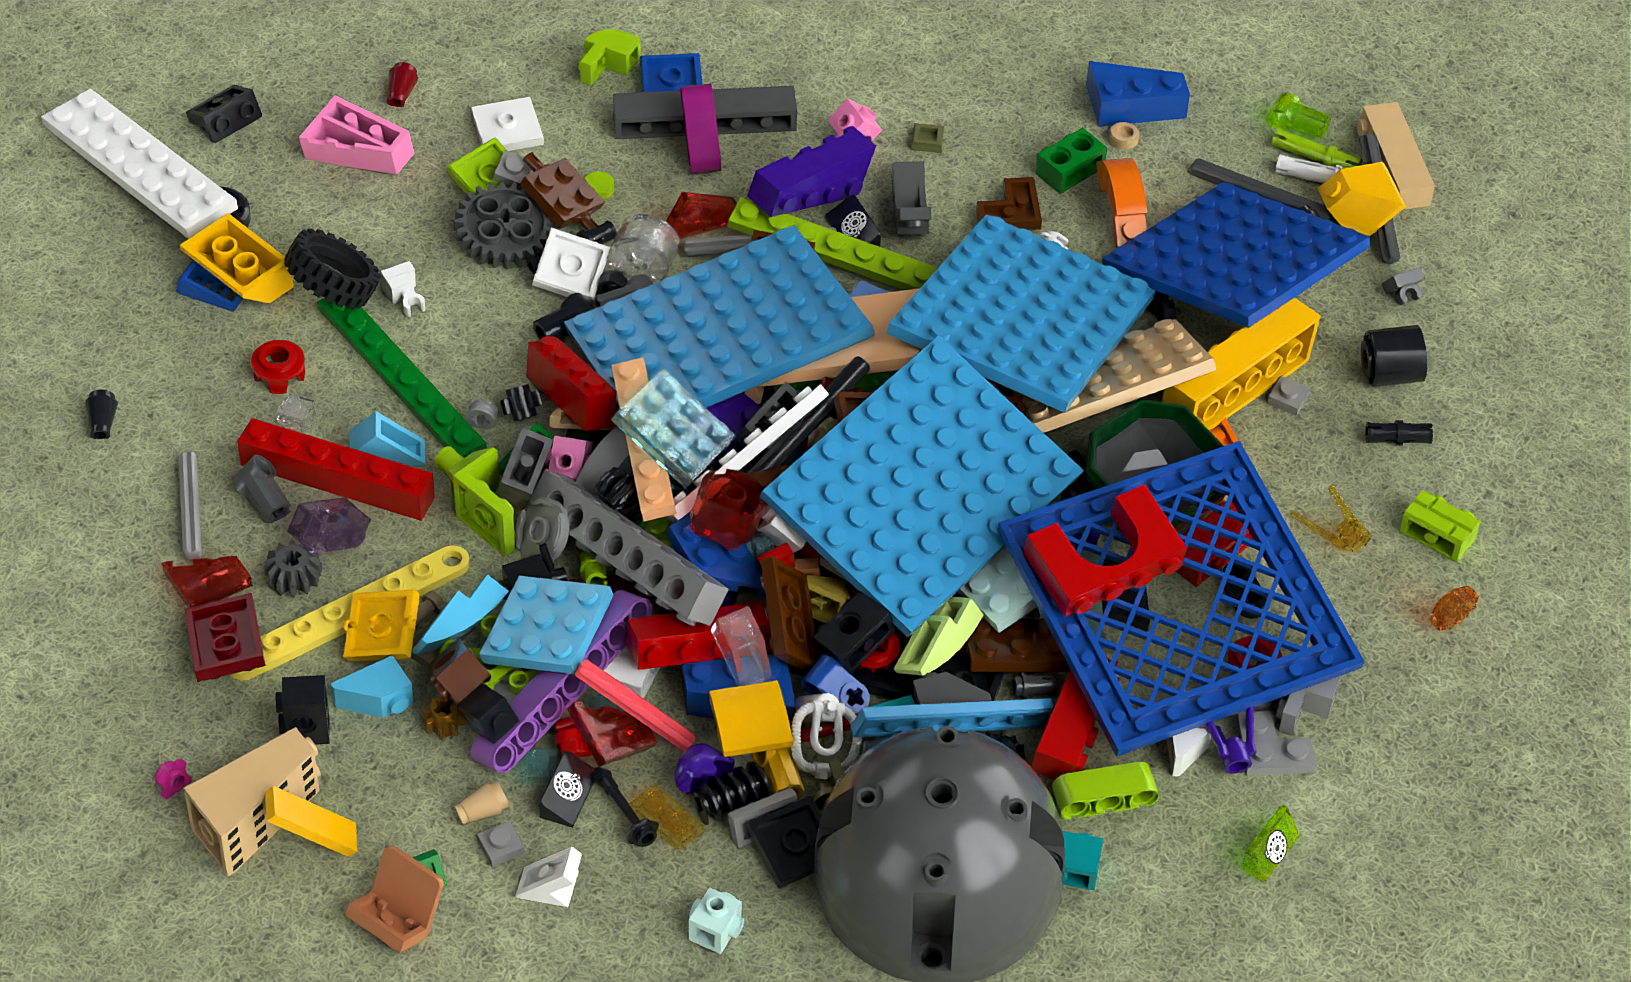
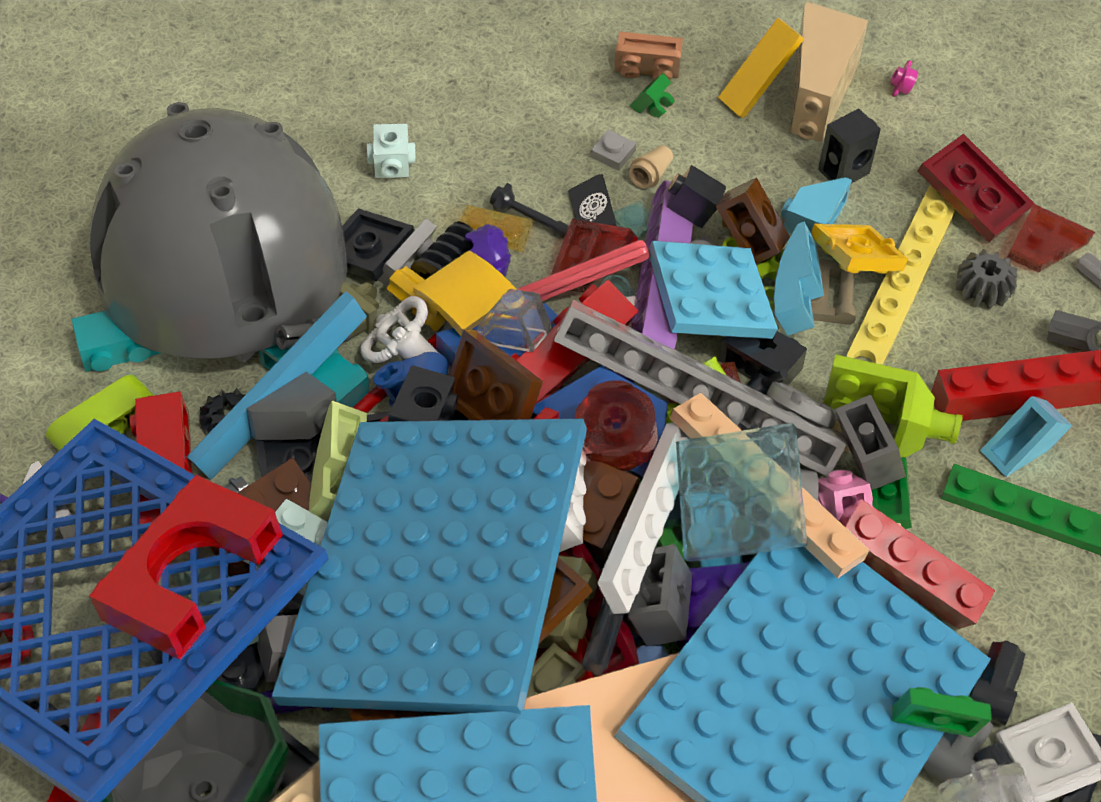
camera: 150 degrees right, 5 degrees up
clear purple brick [287,497,371,554] -> none
light grey bush [466,398,498,429] -> none
black gear [500,384,543,422] -> none
white slope [515,846,582,907] -> none
none -> green plate [892,687,991,737]

